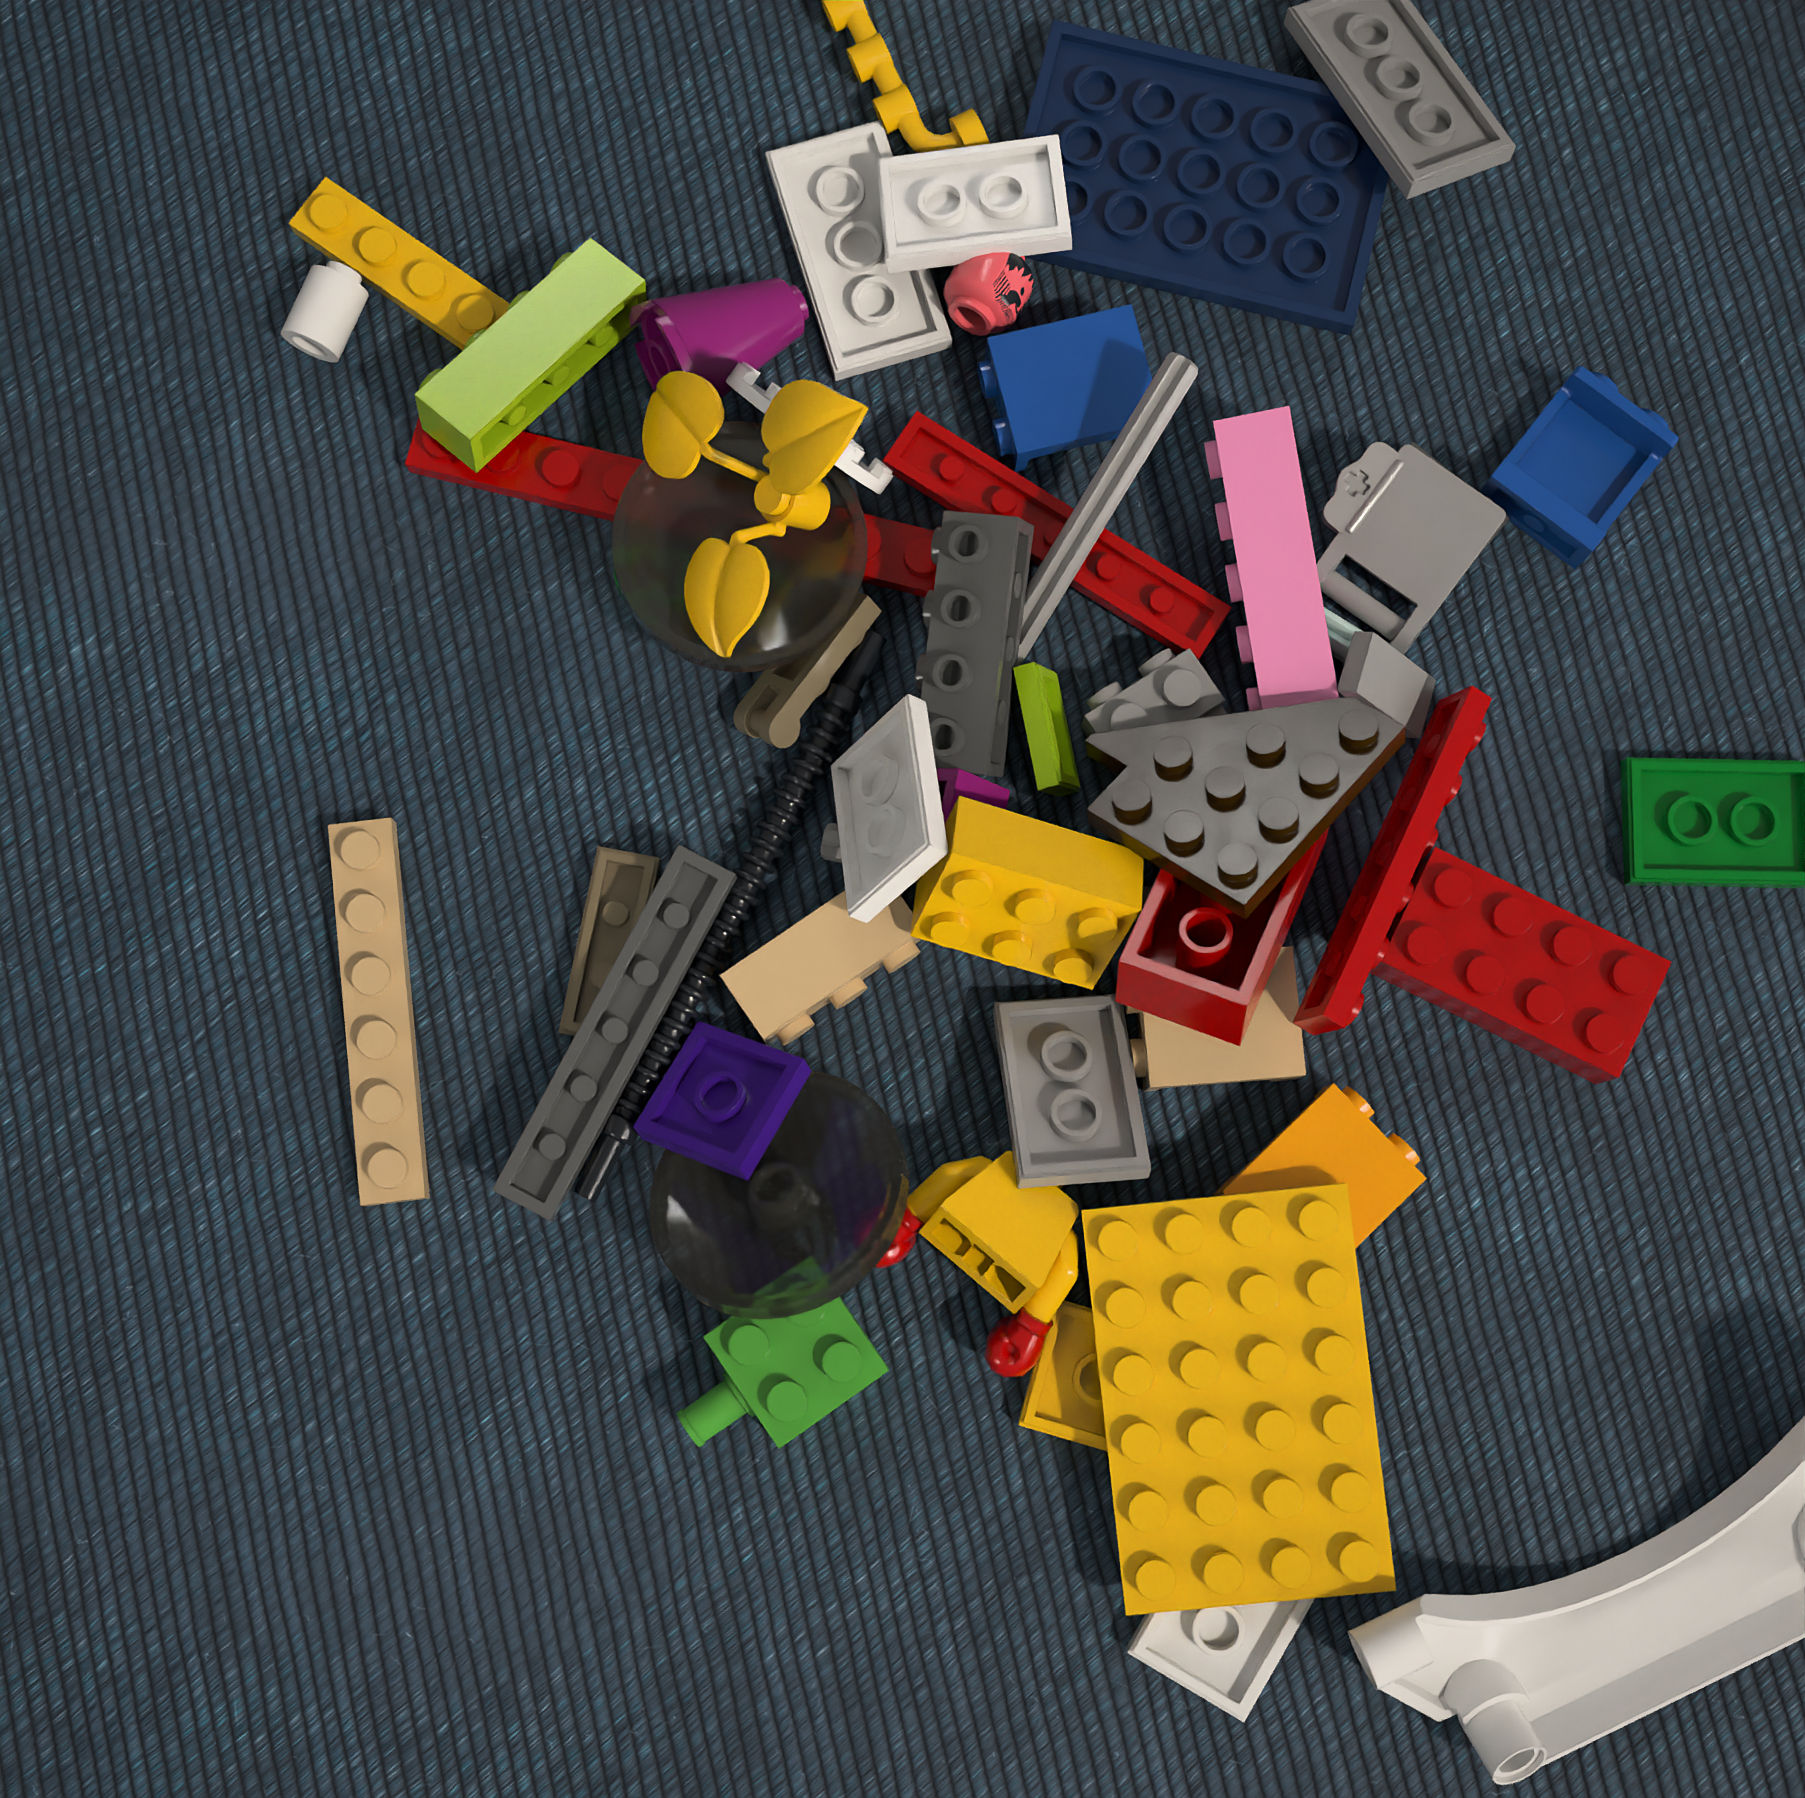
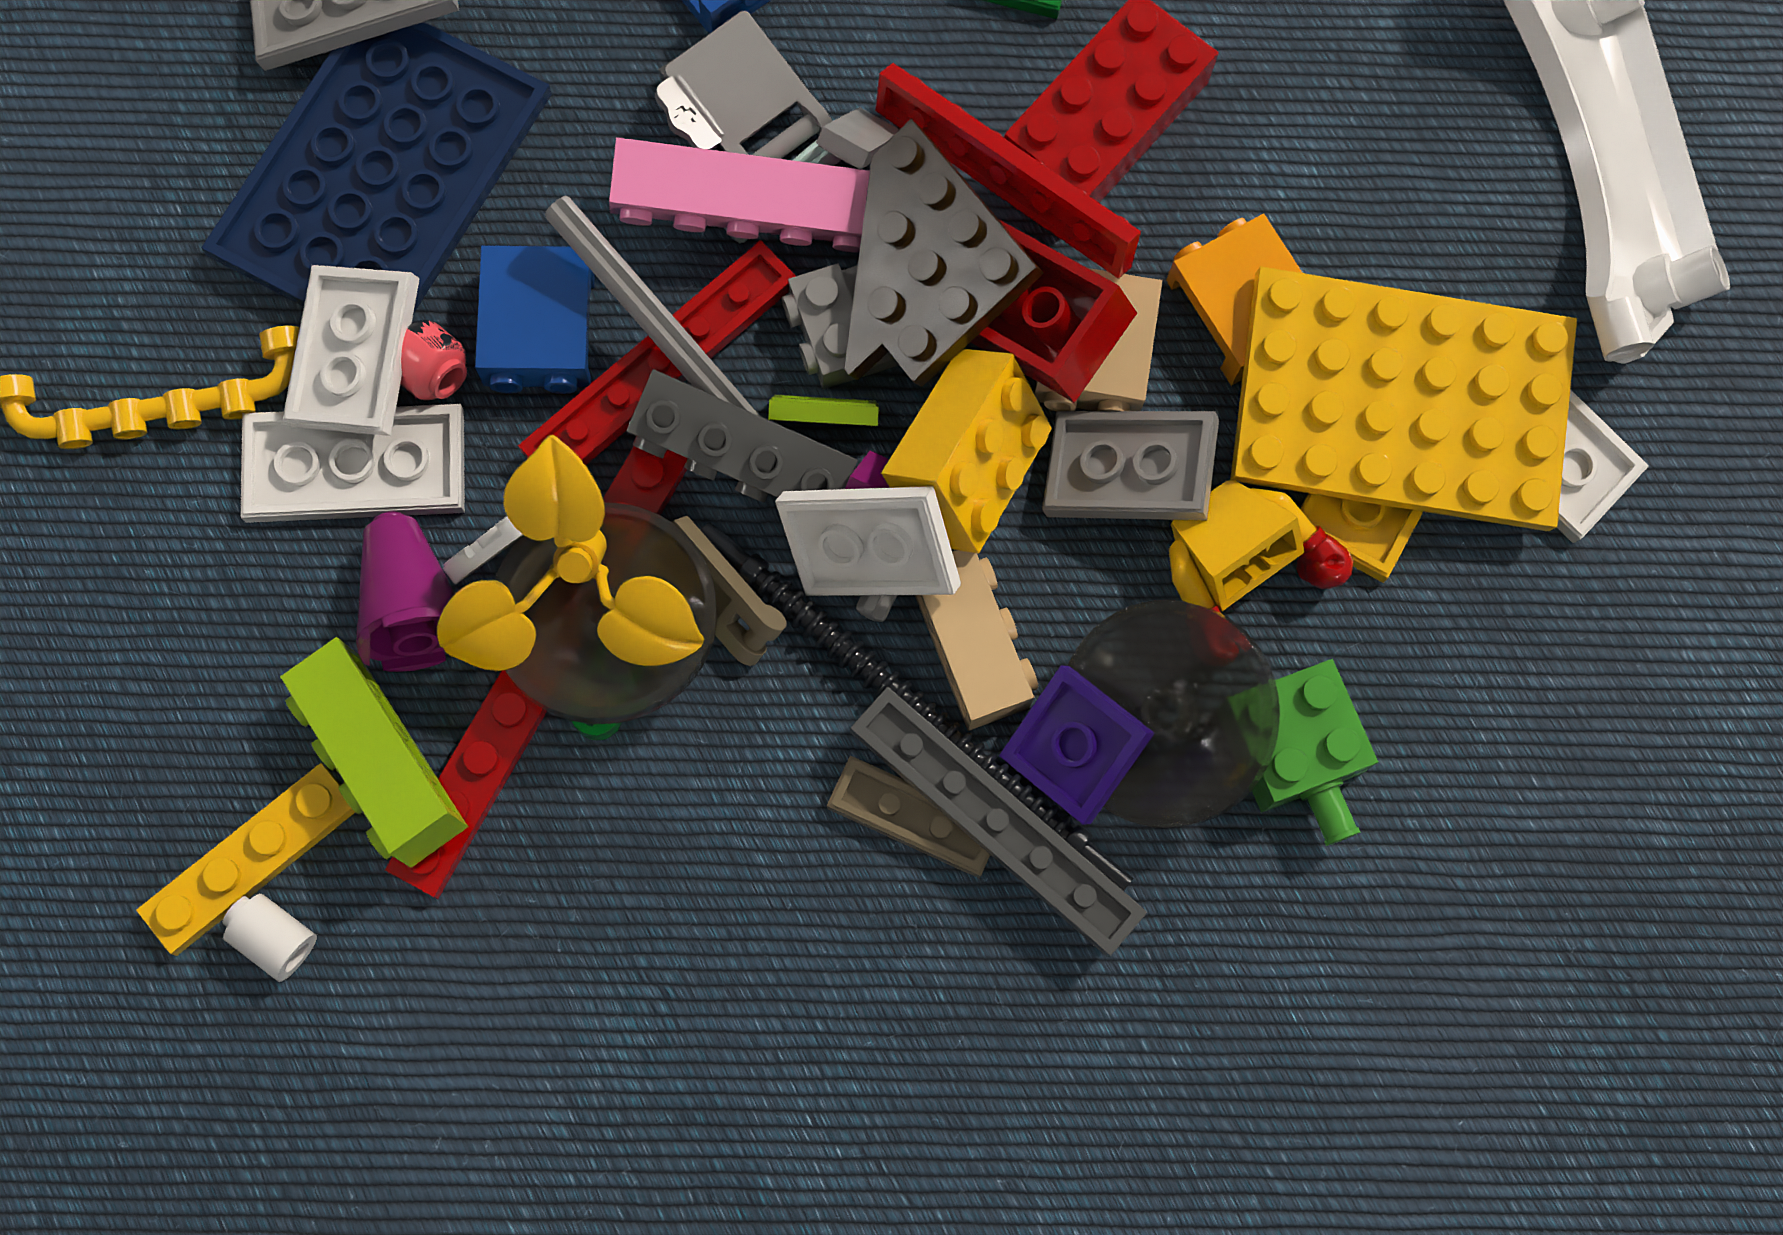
camera: 80 degrees left, 5 degrees down
tan plate [328,818,430,1206] -> none

